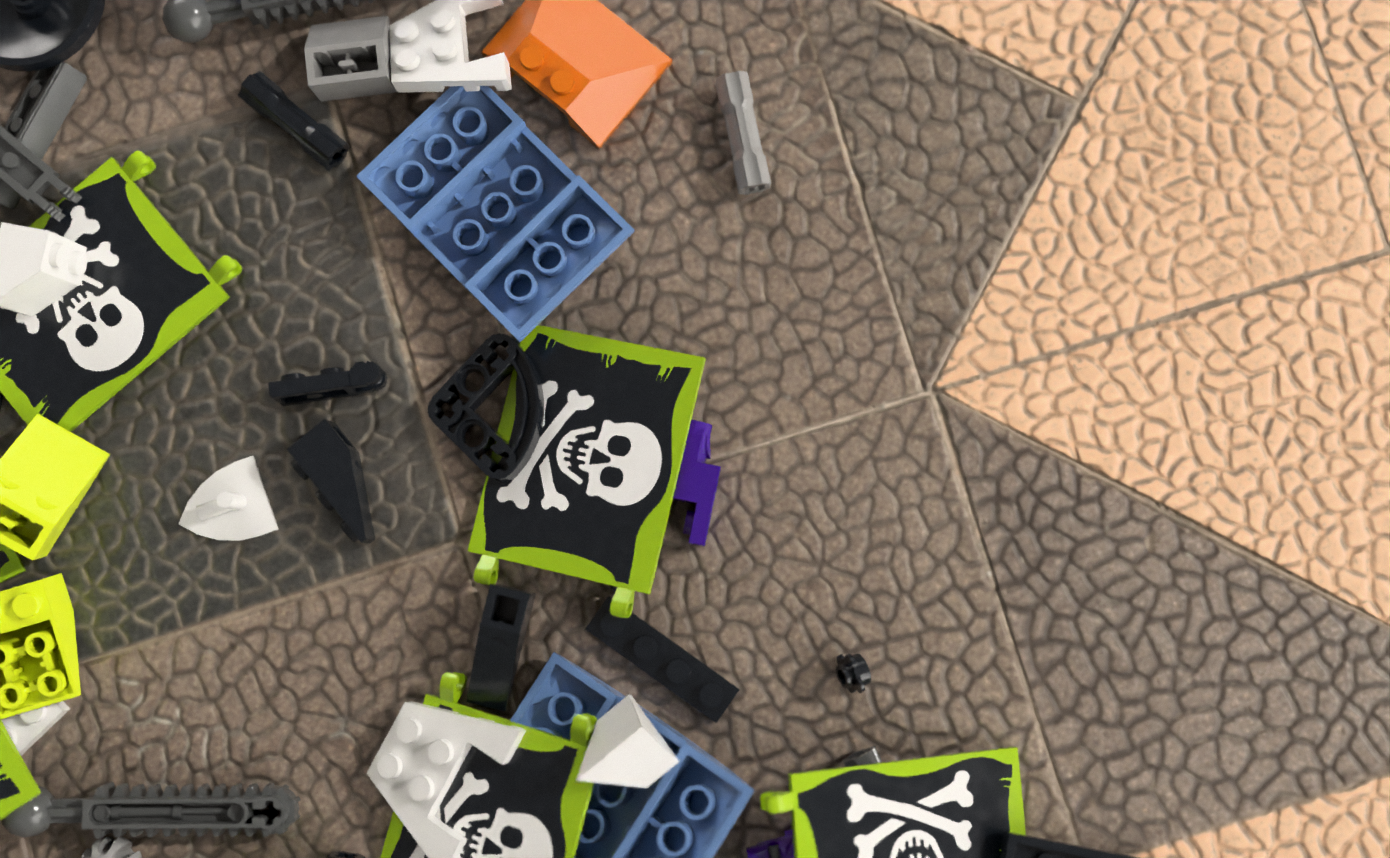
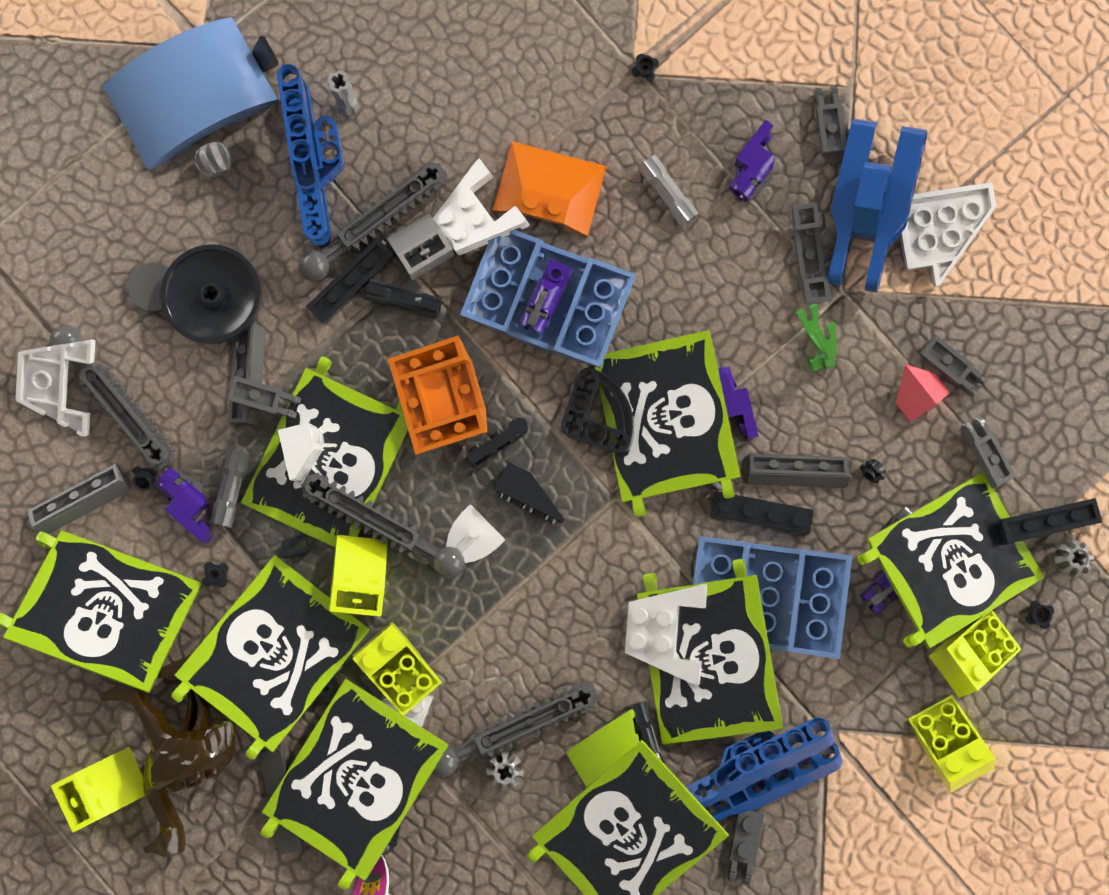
camera: 30 degrees left, 0 degrees up
black slope [466,584,536,711] -> none
white slope [576,695,680,788] -> none
none -> dark grey gear [301,473,465,579]
none -> black plate [306,238,395,325]
none -> orange slope [388,336,487,455]
none -> dark purple plate [519,259,573,335]
none -> dark purple plate [729,120,775,202]
none -> dark grey slope [747,453,850,488]
none -> dark grey slope [792,202,831,304]
none -> bright green piece [795,303,837,373]
none -> dark grey hinge [815,86,847,156]
none -> blue beam [828,118,928,293]
none -> coral slope [895,364,950,423]
none -> white wing [900,182,997,288]
none -> dark grey hinge [918,334,988,397]
none -> dark grey hinge [960,417,1016,489]

